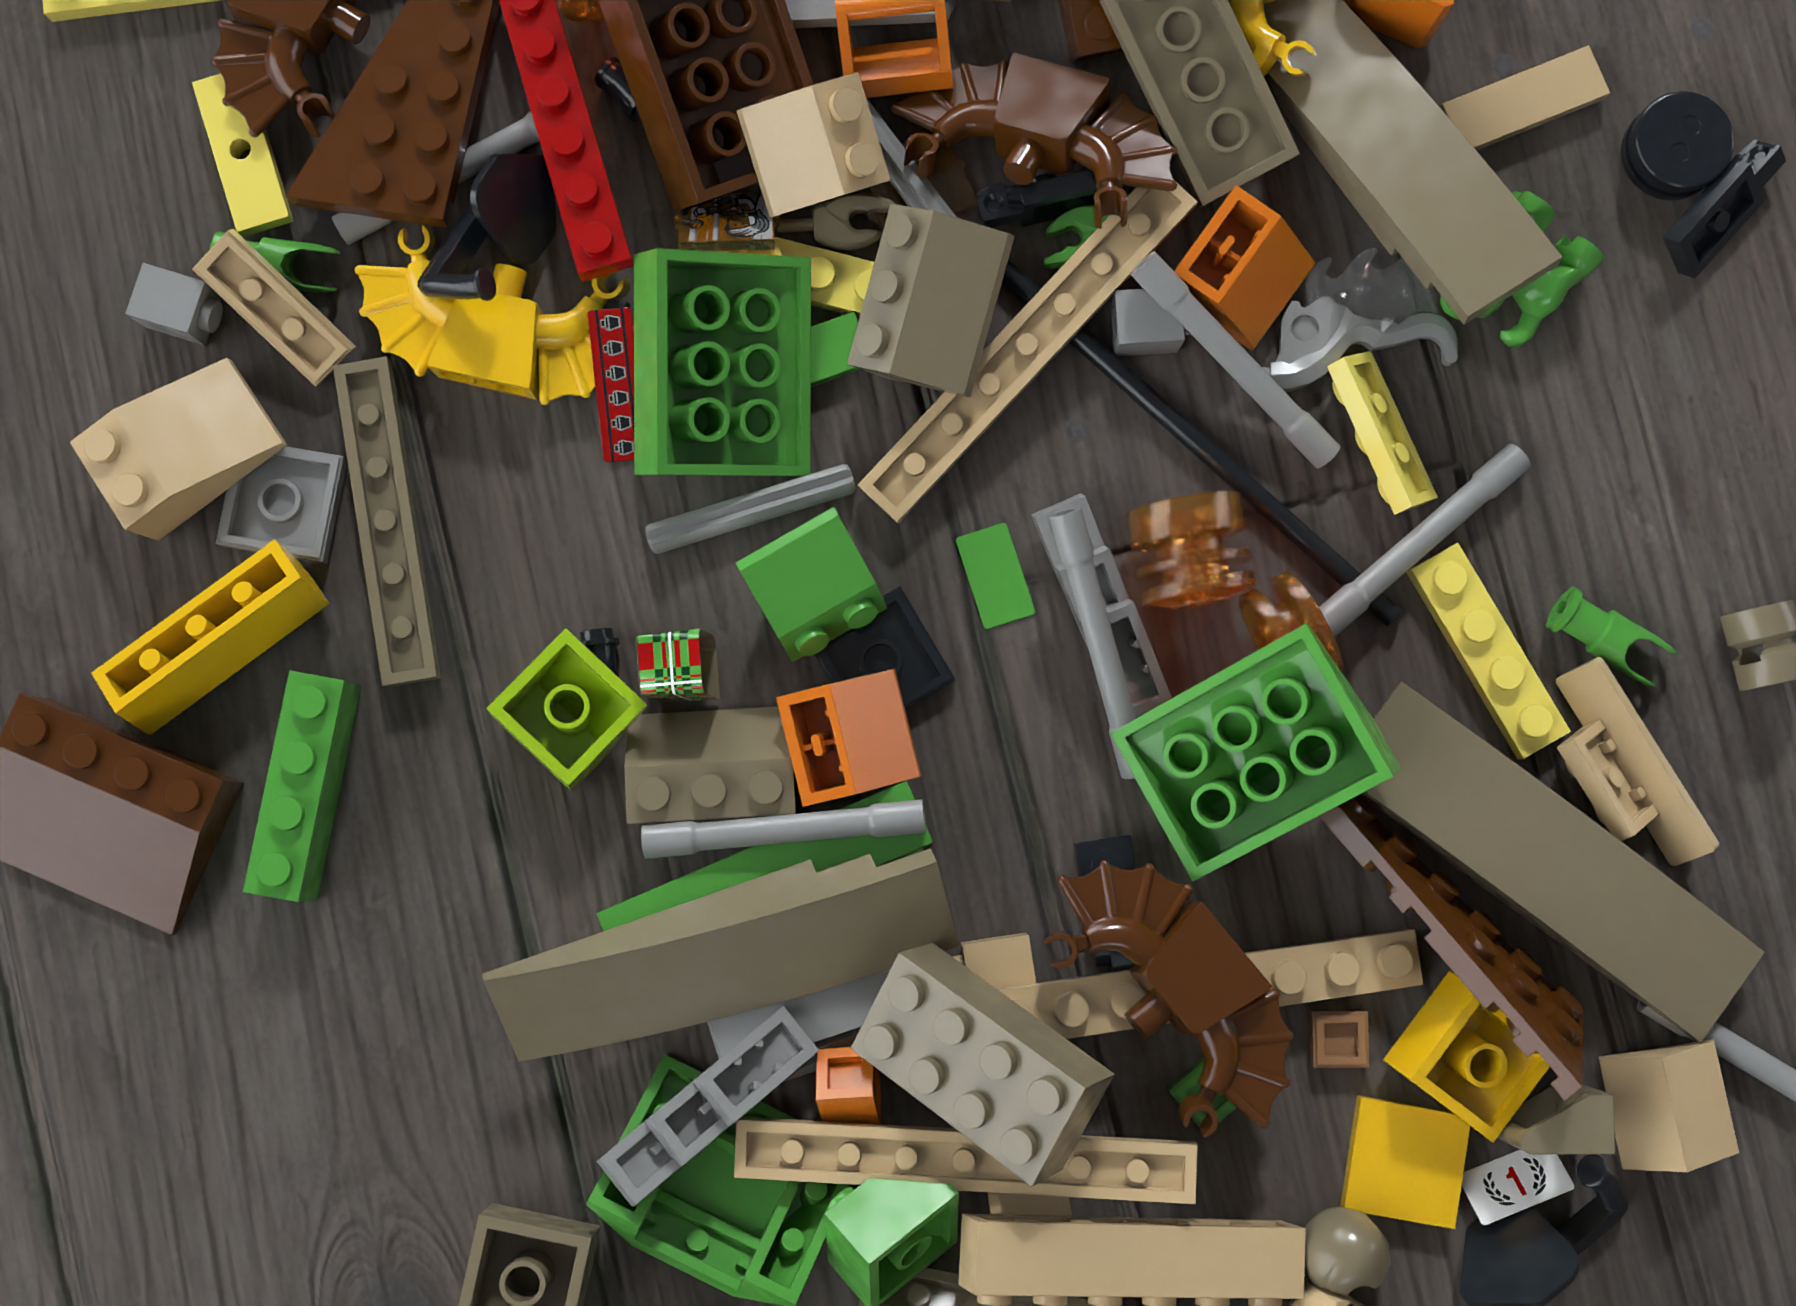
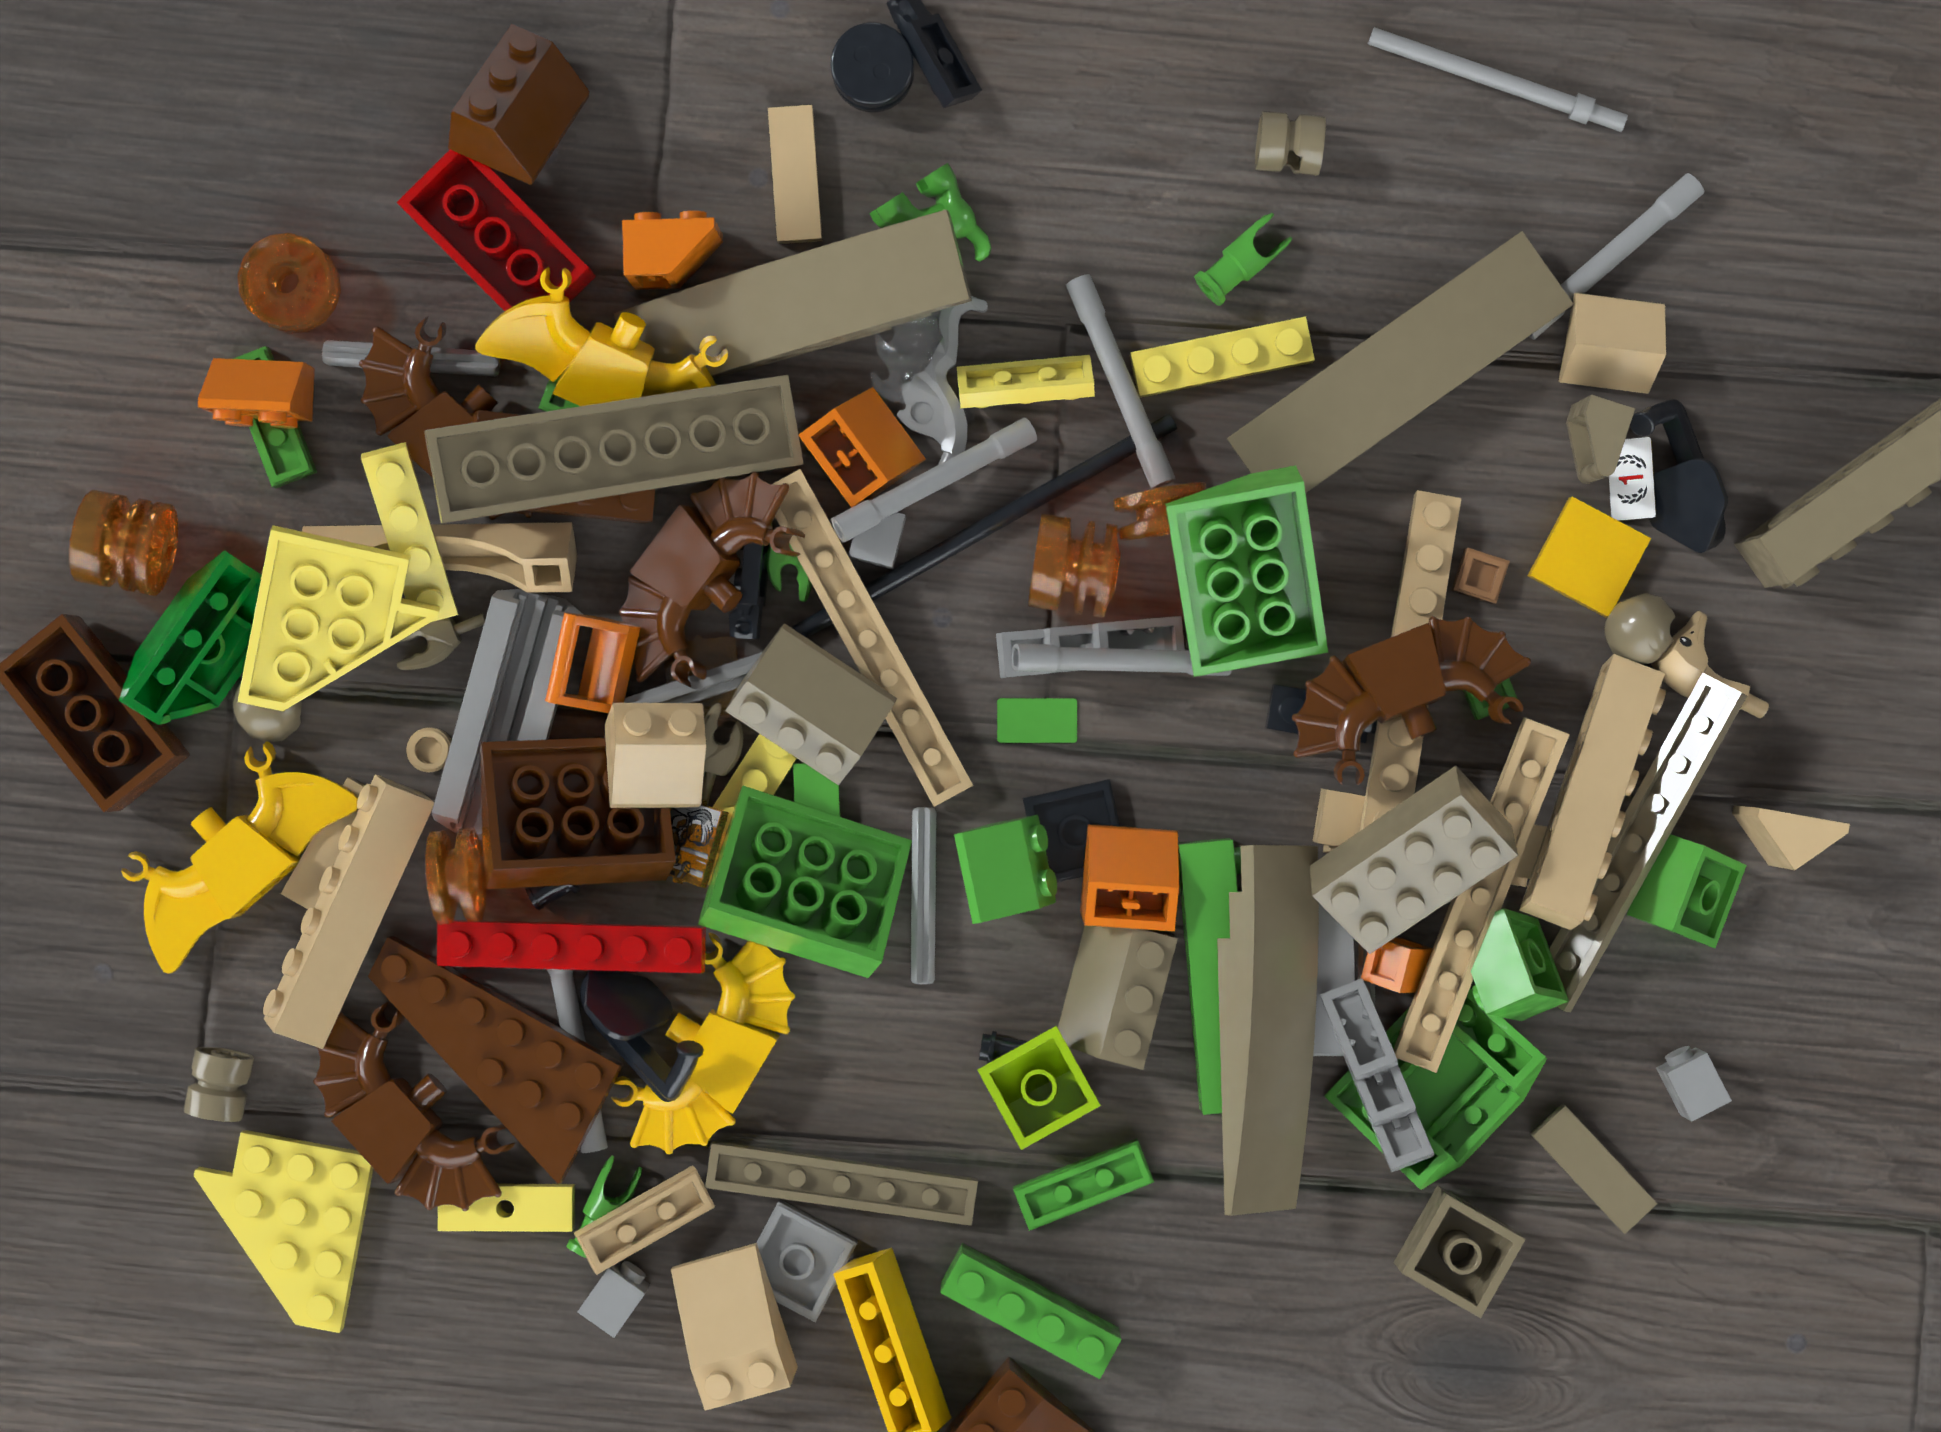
camera: 70 degrees left, 5 degrees up
red sticker [587,307,634,462] -> none
piece [636,628,720,701] -> none
light grey piece [641,799,926,859] -> none
reddish brown wing [1319,794,1583,1101] -> none
yellow slope [1383,971,1550,1143] -> none
tan bracket [1556,657,1719,866] -> none
none -> bright green tile [1013,1138,1154,1231]

